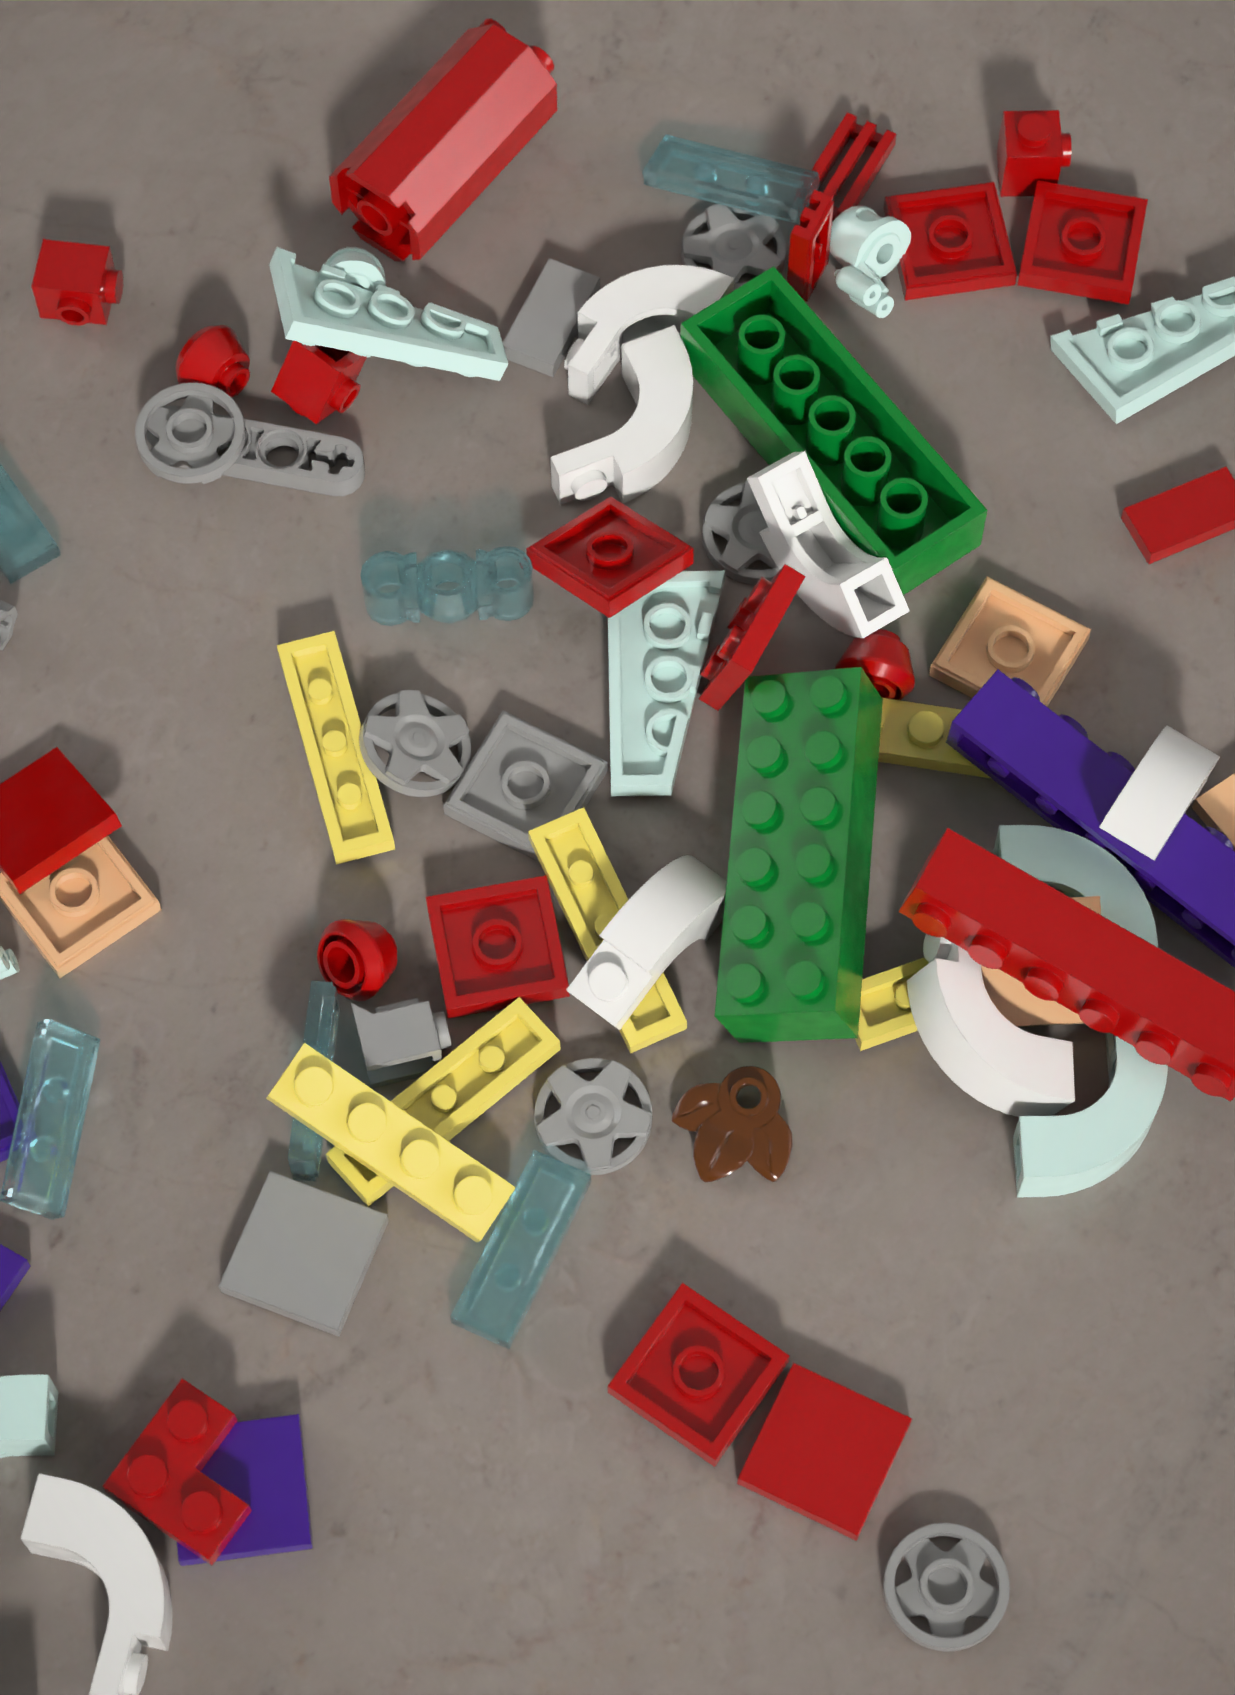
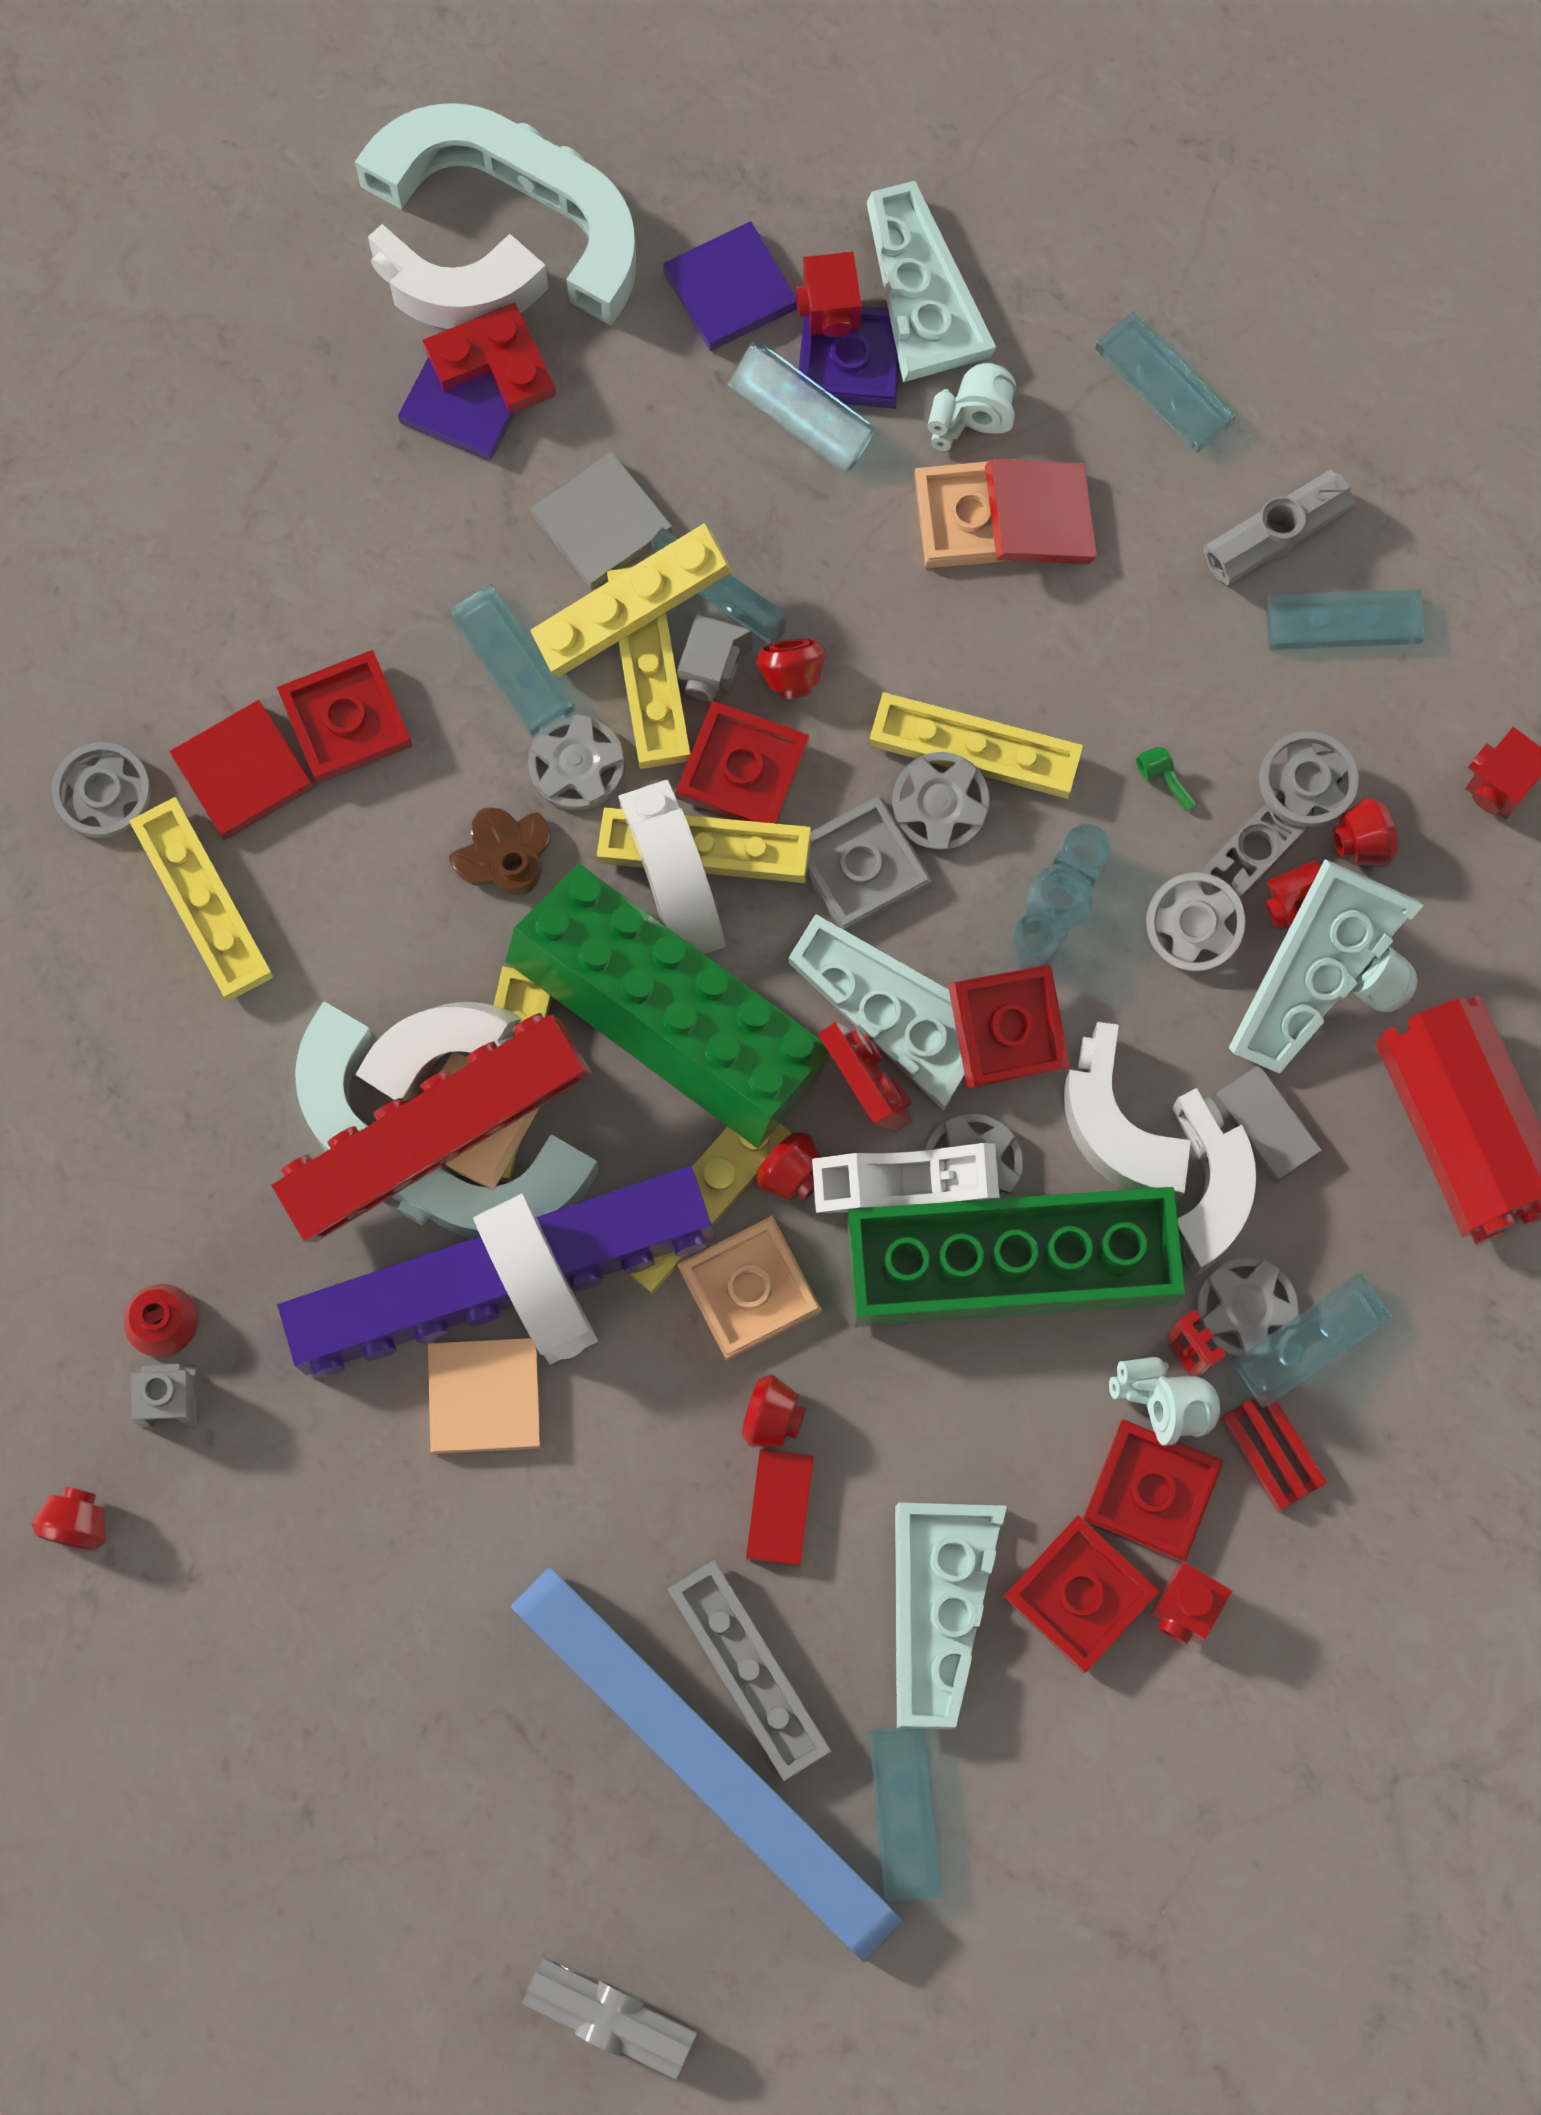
camera: 120 degrees right, 10 degrees up
none -> light yellow plate [129,797,274,1002]
none -> red cone [741,1375,806,1447]
none -> green hand [1136,747,1197,812]
none -> light grey wheel [1146,872,1246,971]

